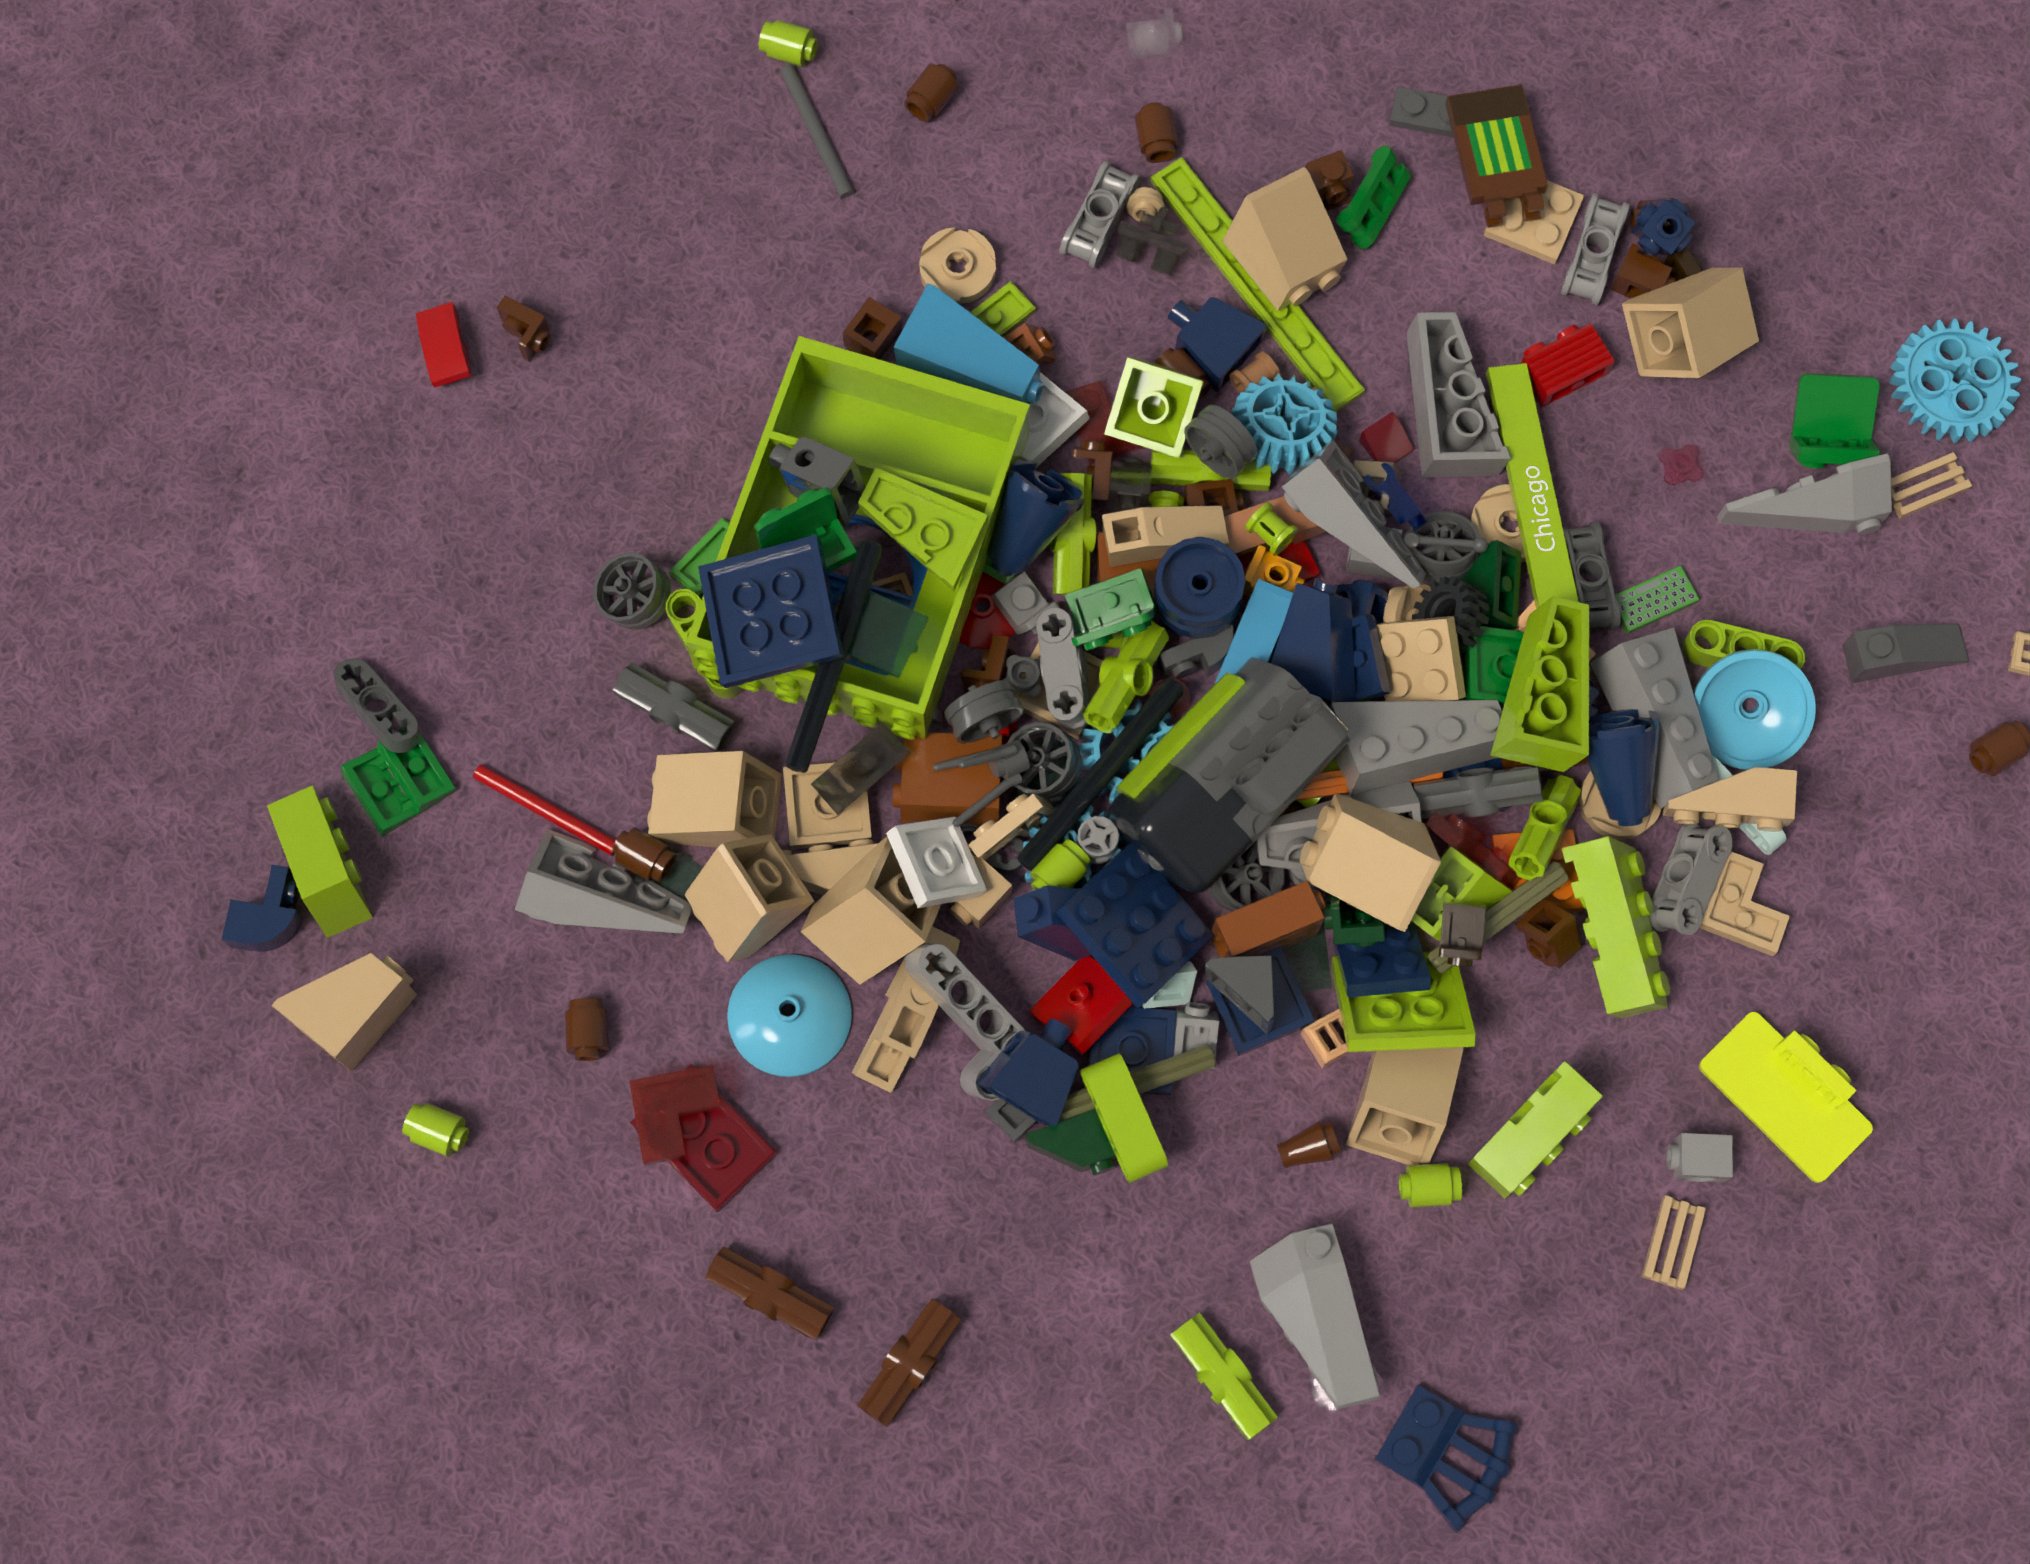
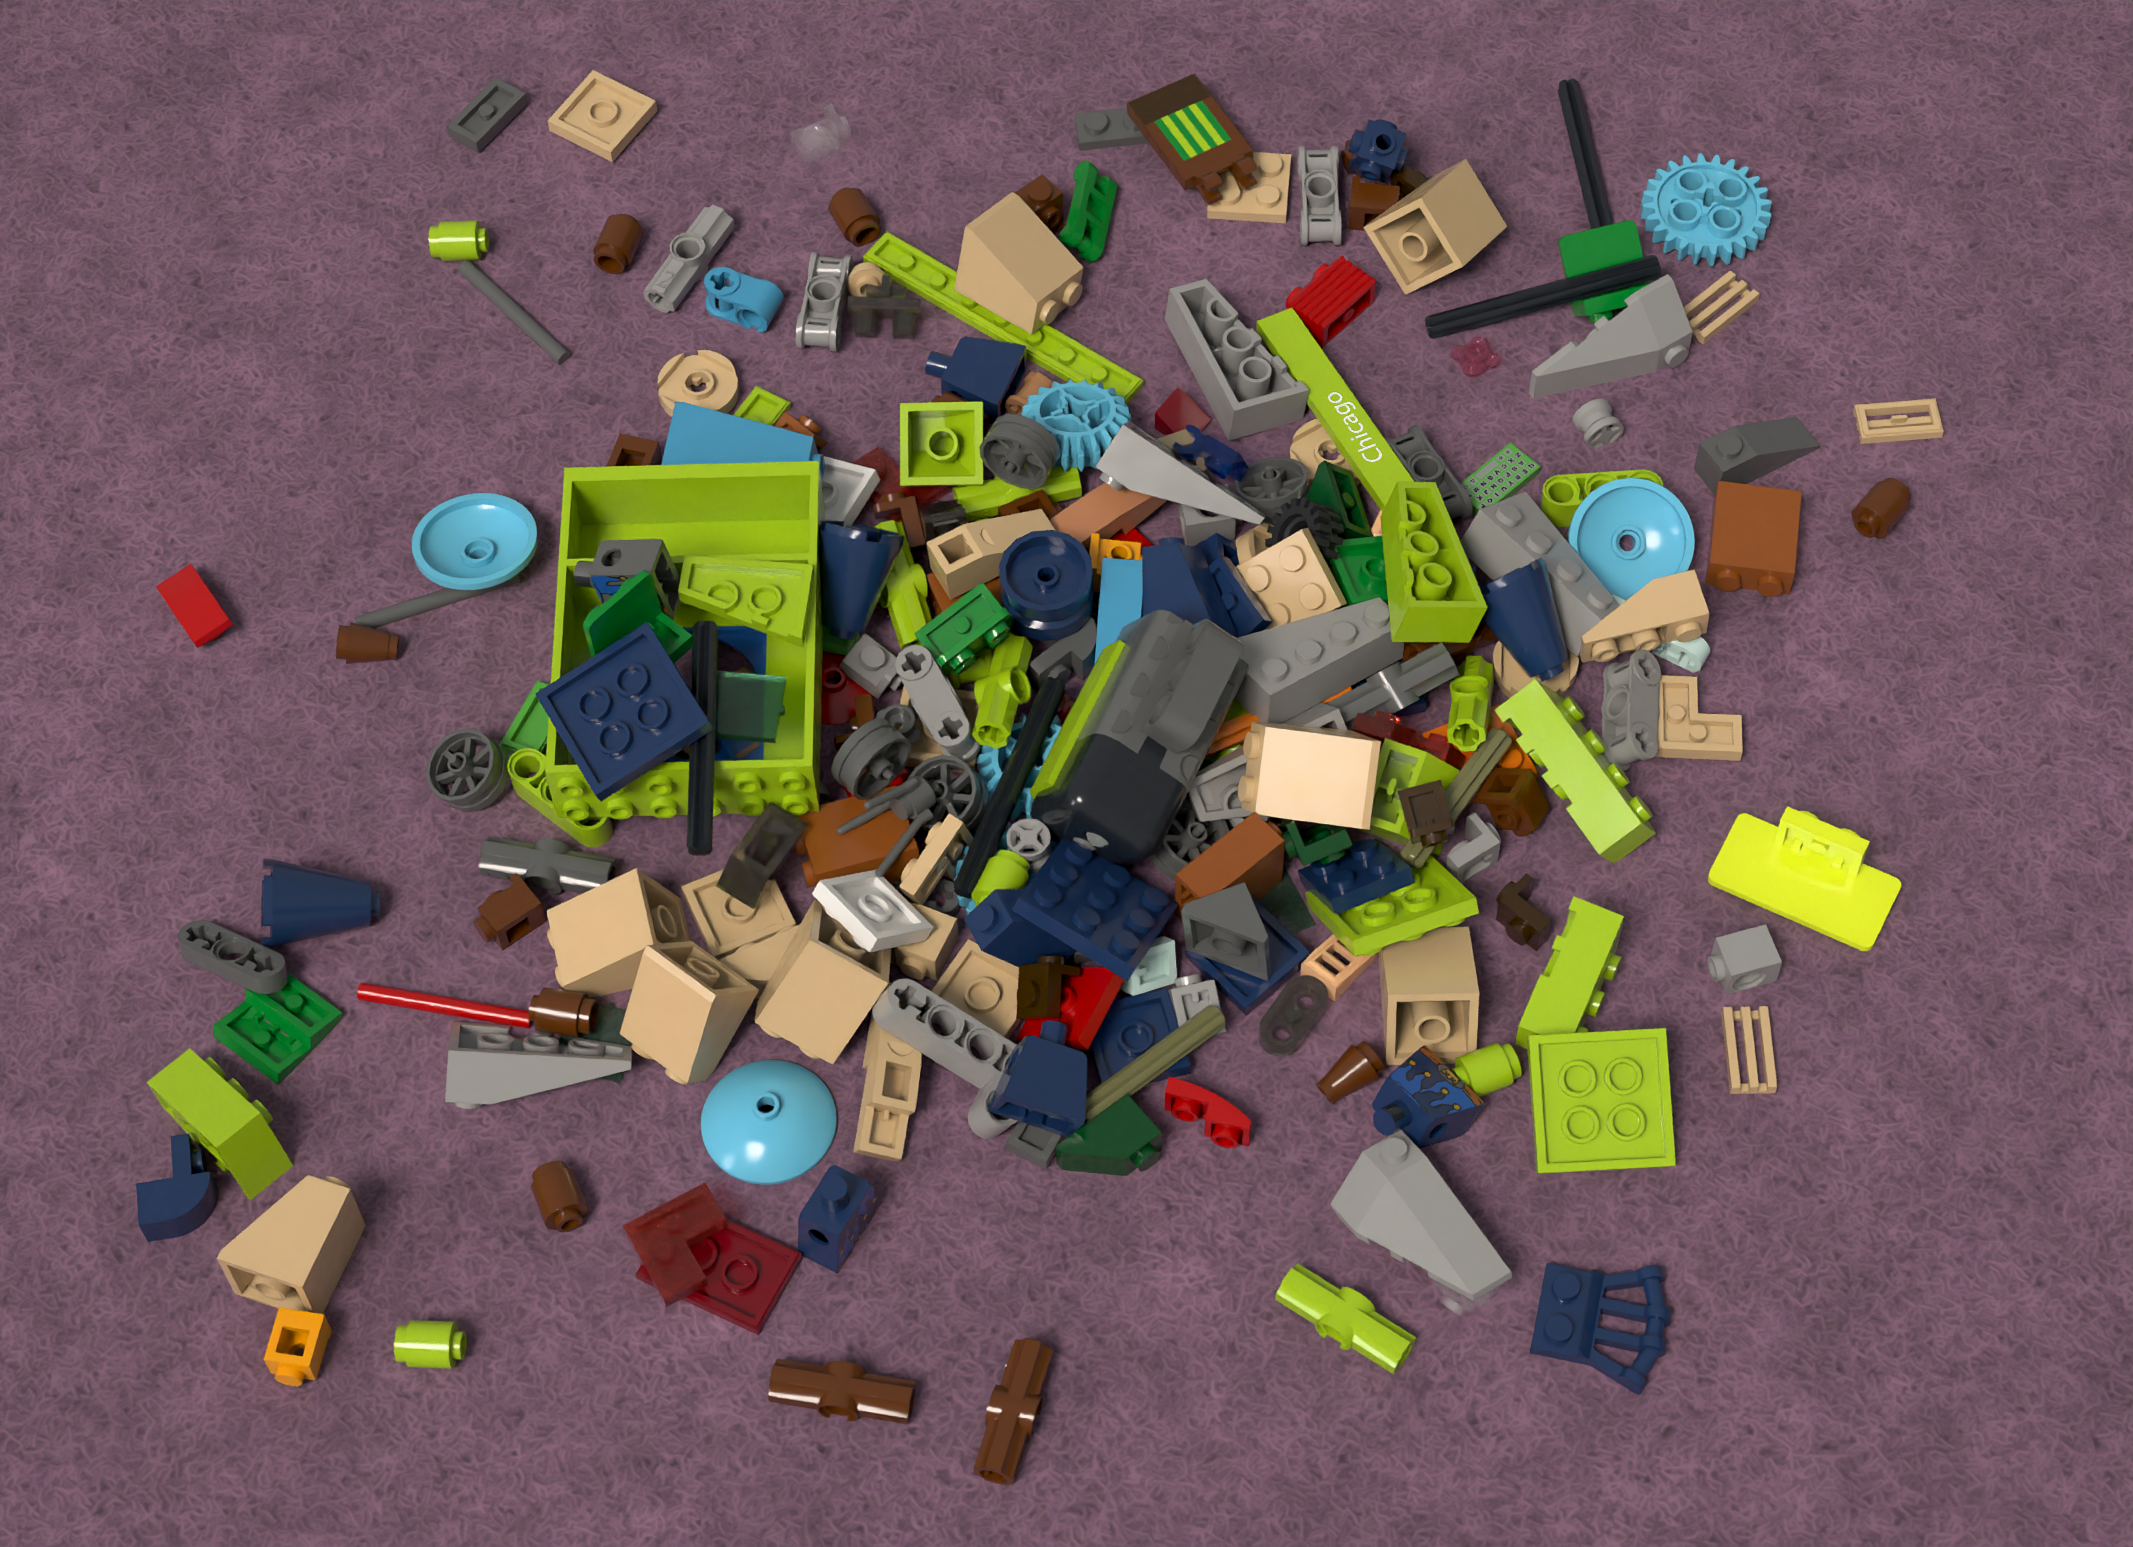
camera: 15 degrees left, 15 degrees down
reddish brown bracket [497,295,551,362] -> none
lime beam [1080,1053,1169,1184] -> none
lime bush [1245,502,1299,556] -> none
dark grey hinge [1404,530,1488,553] -> none
none -> dark blue cone [261,859,380,947]
none -> light orange brick [264,1307,332,1386]
none -> reddish brown cone [336,622,399,664]
none -> dark grey bar [355,574,521,628]
none -> medium azure dish [412,493,538,590]
none -> reddish brown brick [473,873,546,951]
none -> light grey piece [643,204,735,314]
none -> dark azure piece [704,267,784,333]
none -> dark blue torso [798,1165,882,1274]
none -> tan plate [932,939,1022,1039]
none -> dark brown bracket [1016,956,1080,1021]
none -> red slope [1165,1077,1252,1148]
none -> clear smoke plate [1258,975,1328,1057]
none -> dark blue torso [1372,1045,1485,1149]
none -> black axle [1425,255,1661,339]
none -> light grey bracket [1446,812,1501,884]
none -> dark brown bracket [1496,873,1551,951]
none -> lime plate [1527,1028,1676,1174]
none -> black axle [1558,78,1614,229]
none -> light grey wheel [1572,398,1624,450]
none -> dark orange brick [1705,481,1802,597]

